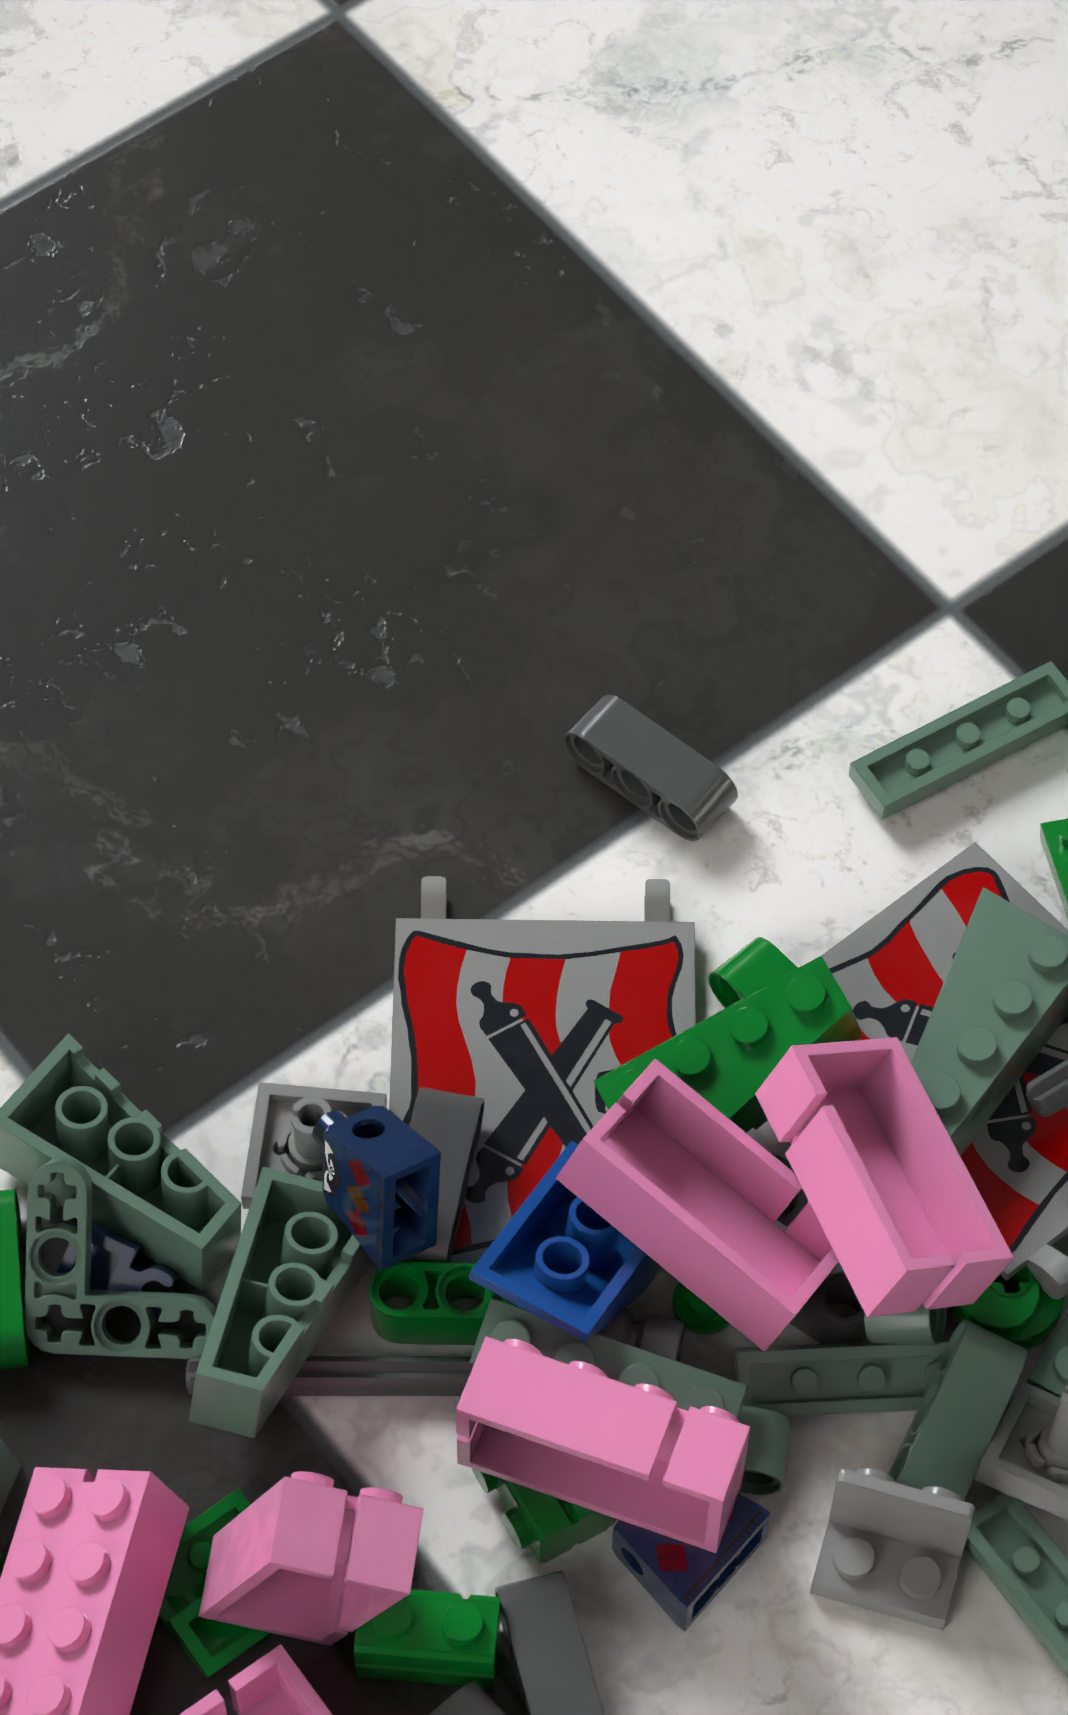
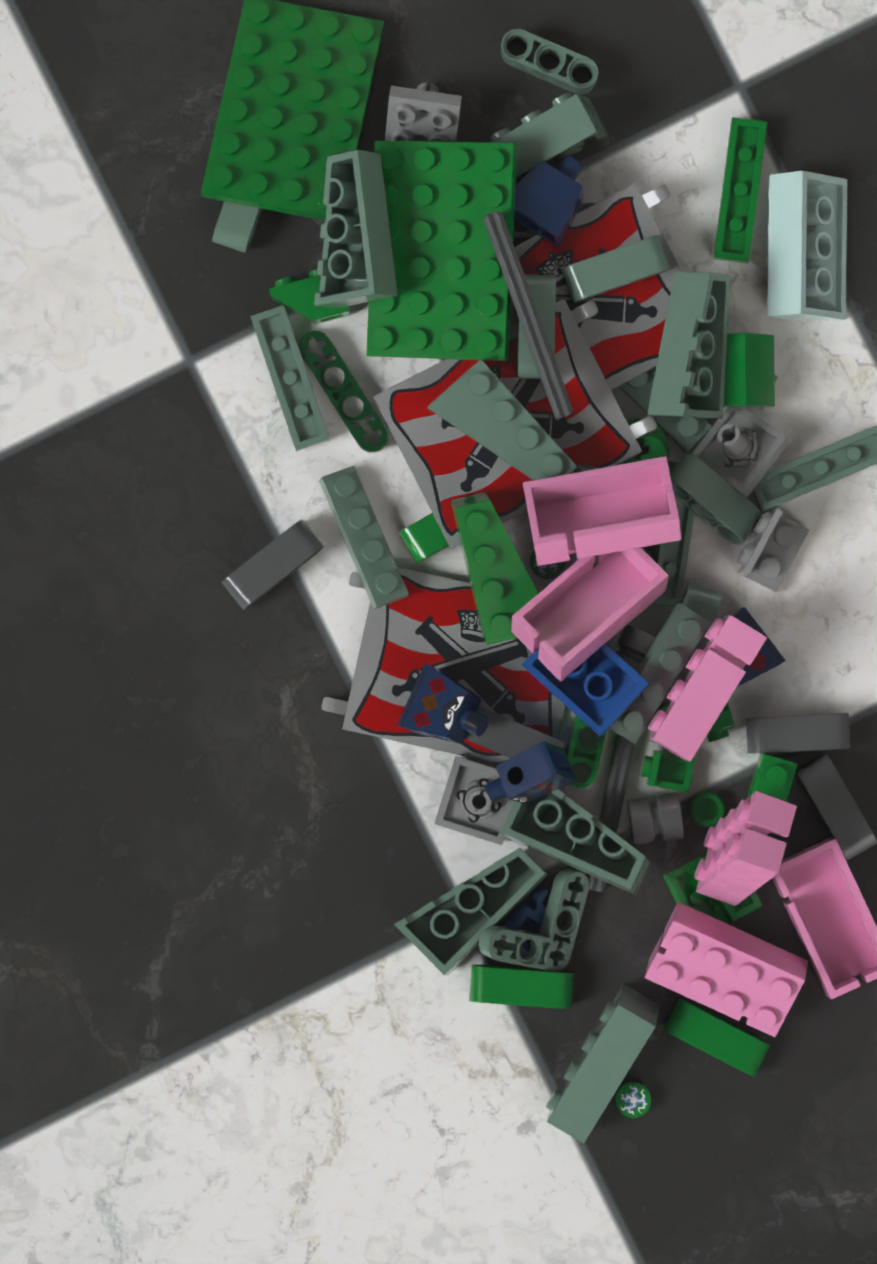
camera: 75 degrees left, 30 degrees up
none -> dark green beam [299,331,388,453]
none -> sand green plate [319,466,409,610]
none -> dark blue torso [397,663,489,744]
none -> dark grey wheel [627,793,684,845]
none -> green bracket [641,749,695,793]

